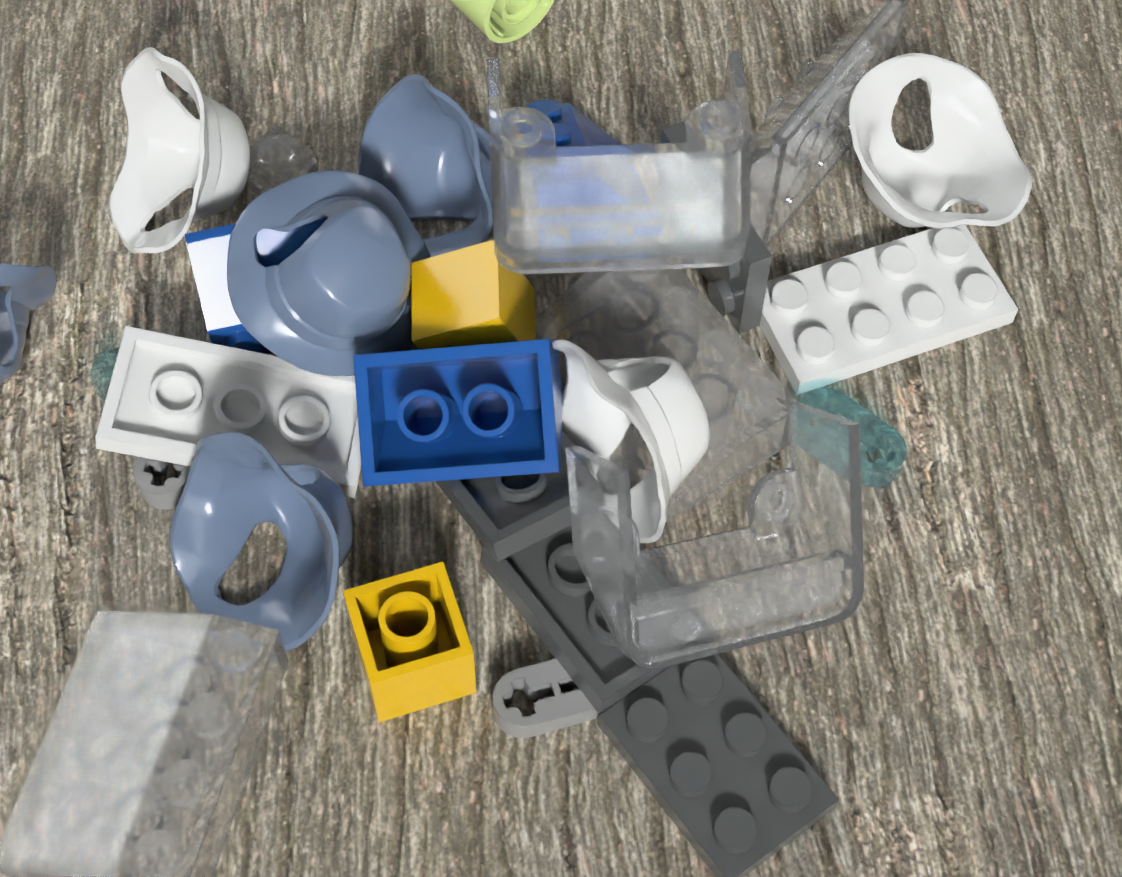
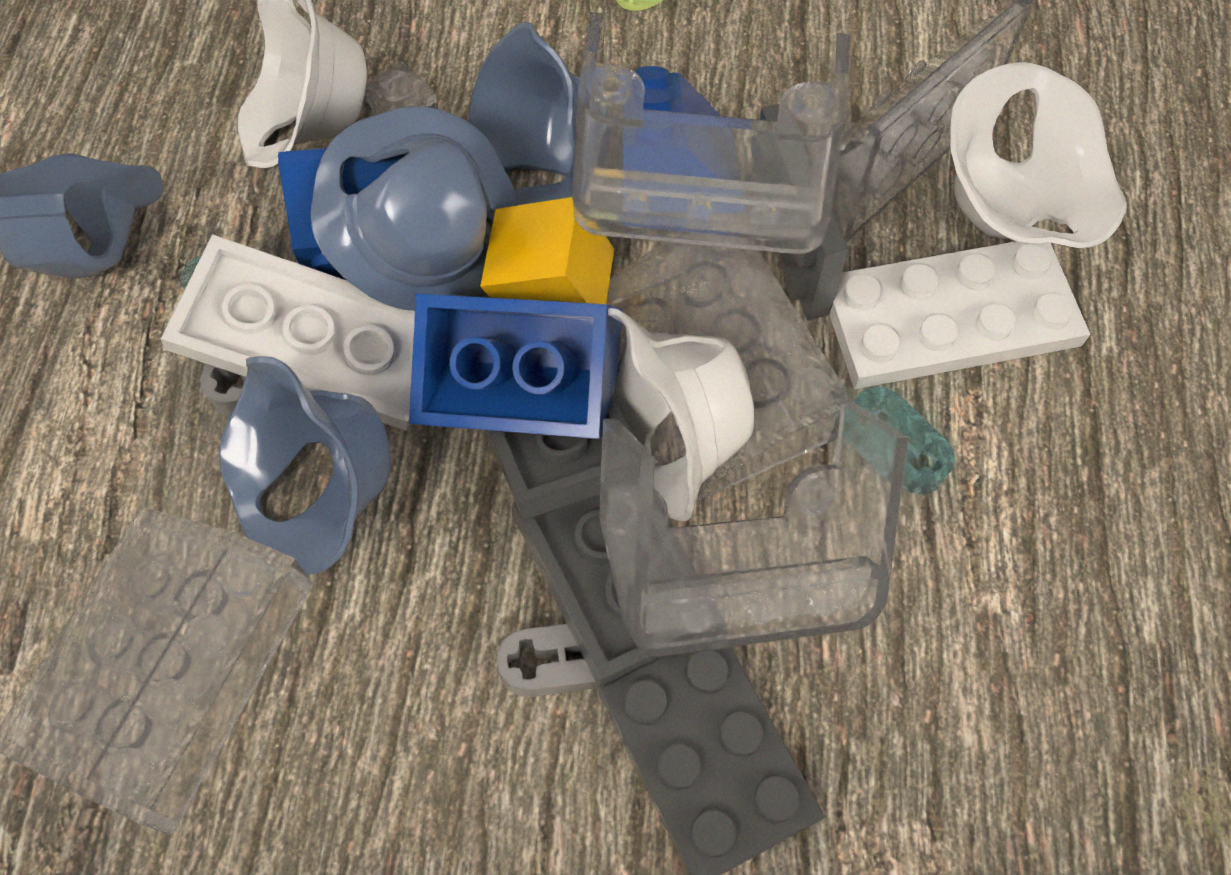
camera: 10 degrees right, 5 degrees up
yellow head [343,562,477,723] -> none

